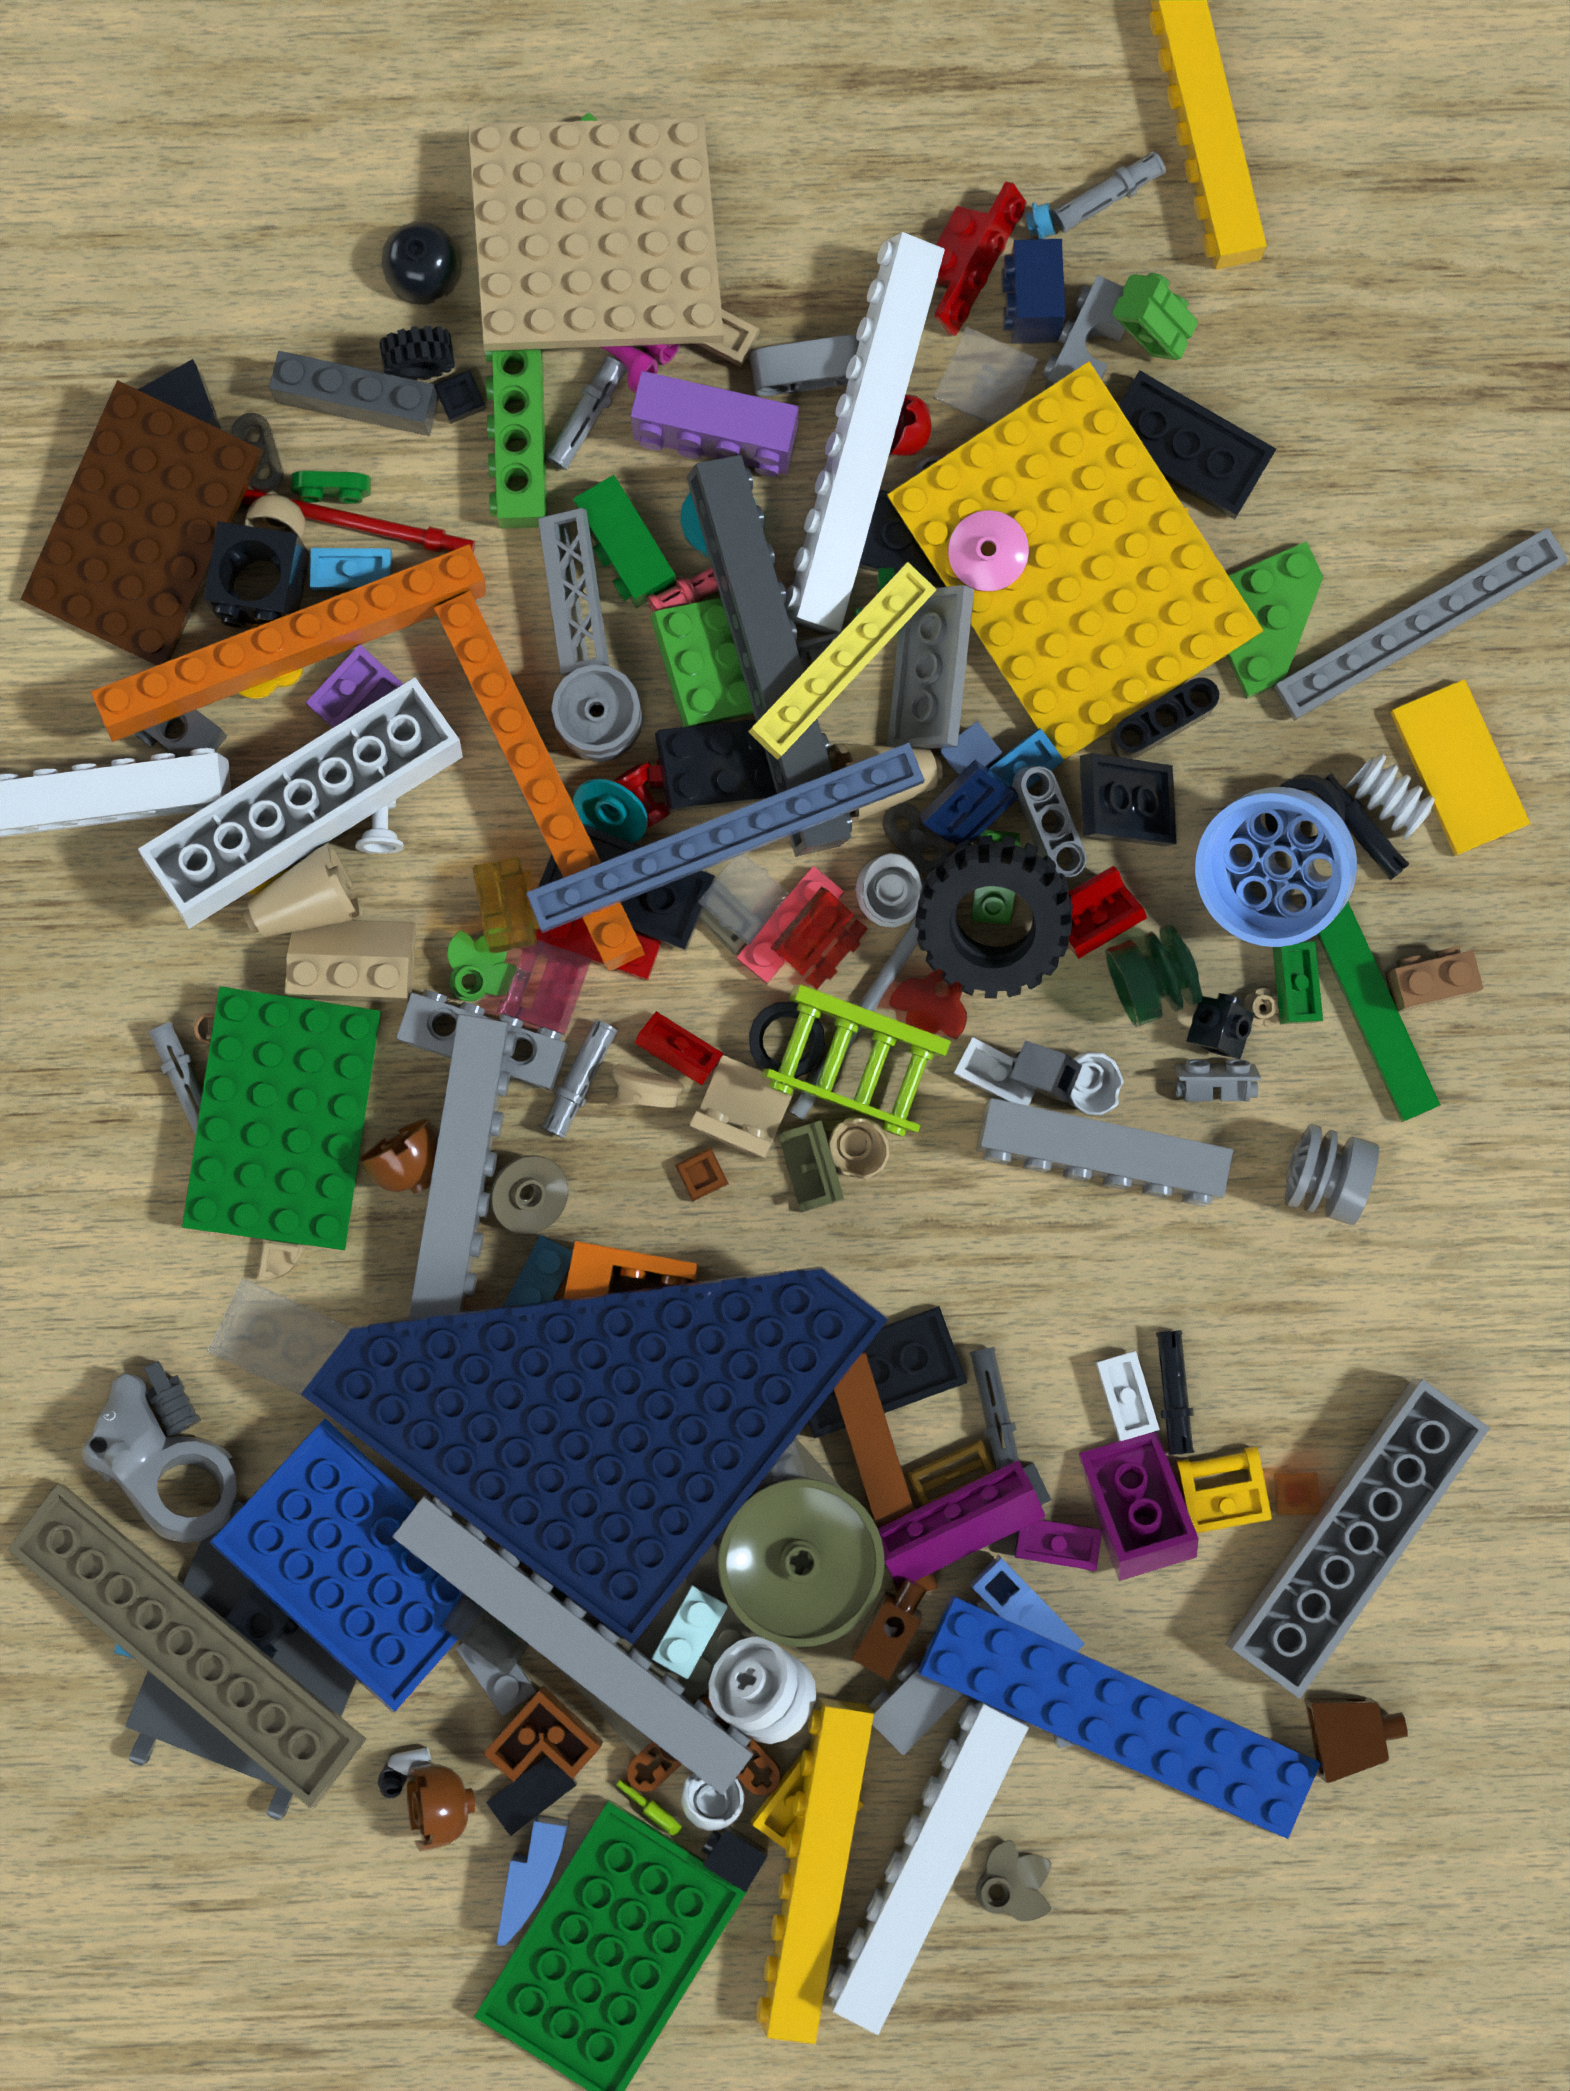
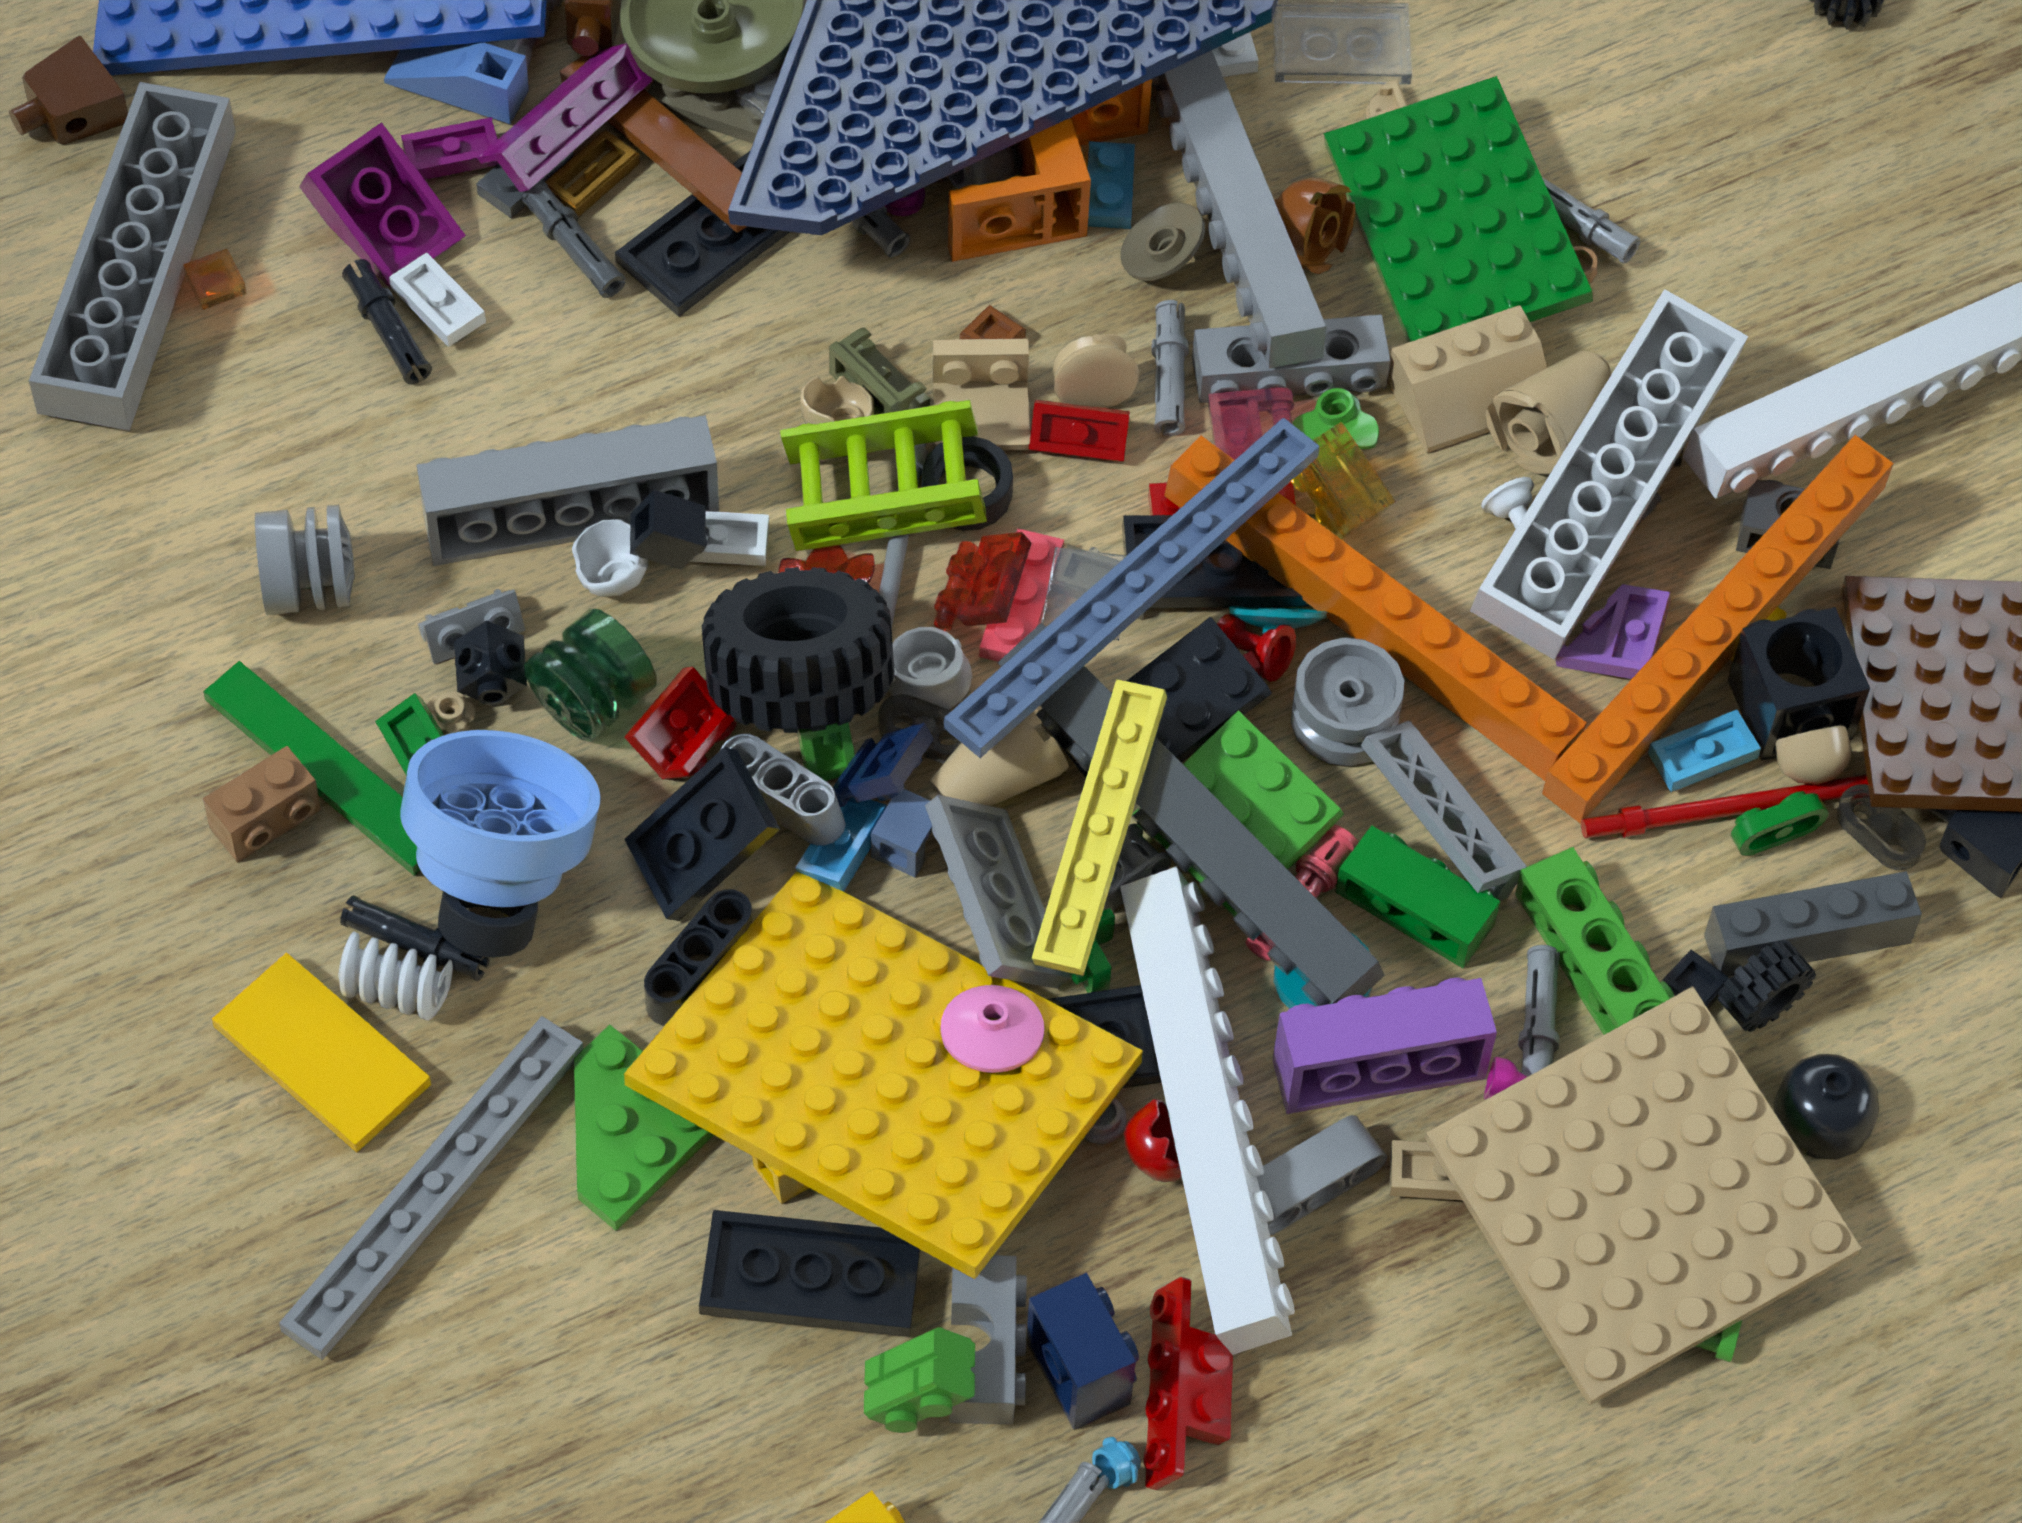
camera: 155 degrees right, 25 degrees down
clear piece [933,327,1038,425] -> none
yellow plate [1176,1446,1272,1533] -> none

